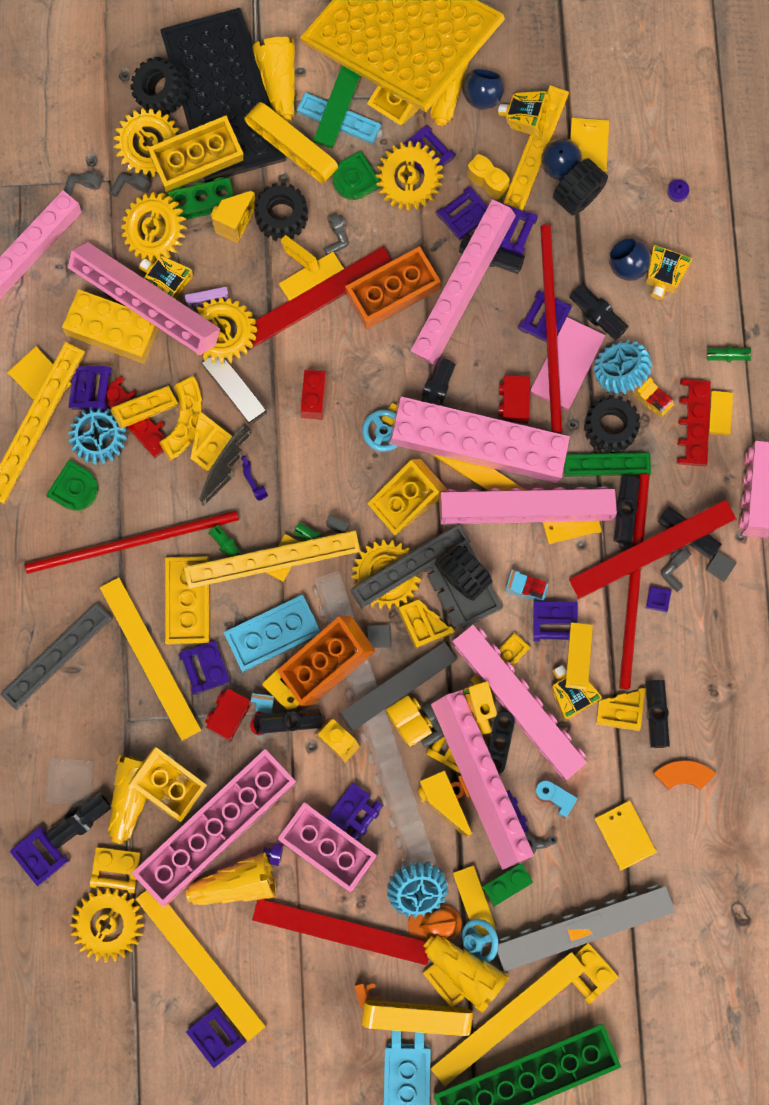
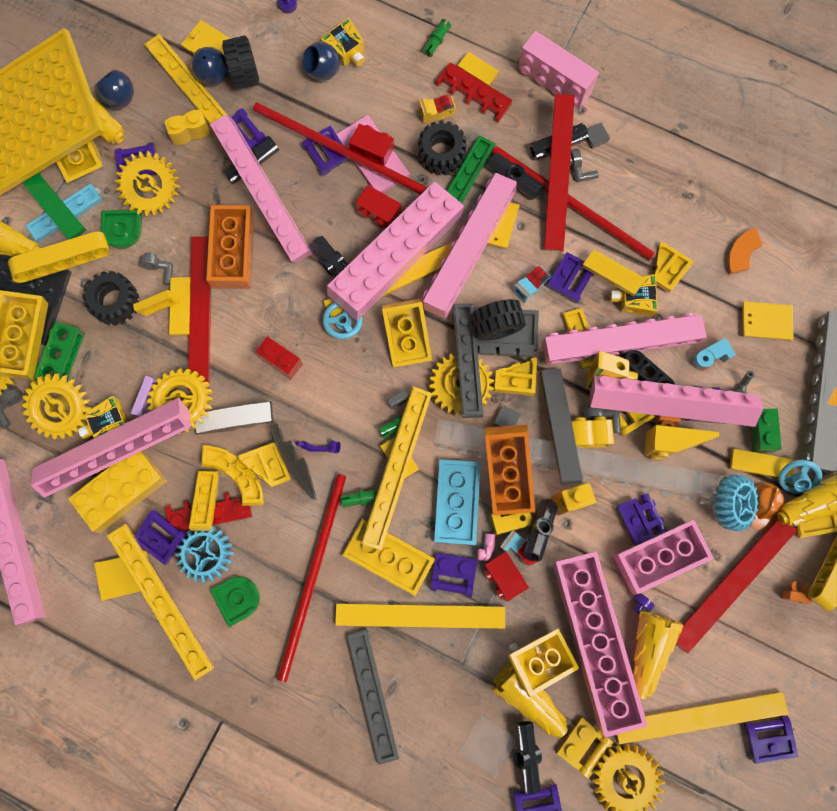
camera: 60 degrees left, 0 degrees up
yellow slope [211,191,255,244] -> none
dark purple plate [436,186,488,241] -> none
yellow torso [498,91,551,137] -> none
black piece [569,284,629,341] -> none
medium azure gear [594,339,652,395] -> none
dark purple tile [645,586,672,613] -> none
black piece [645,680,670,748] -> none
none -> red brick [349,123,395,166]
none -> bright pink arm [477,534,495,562]

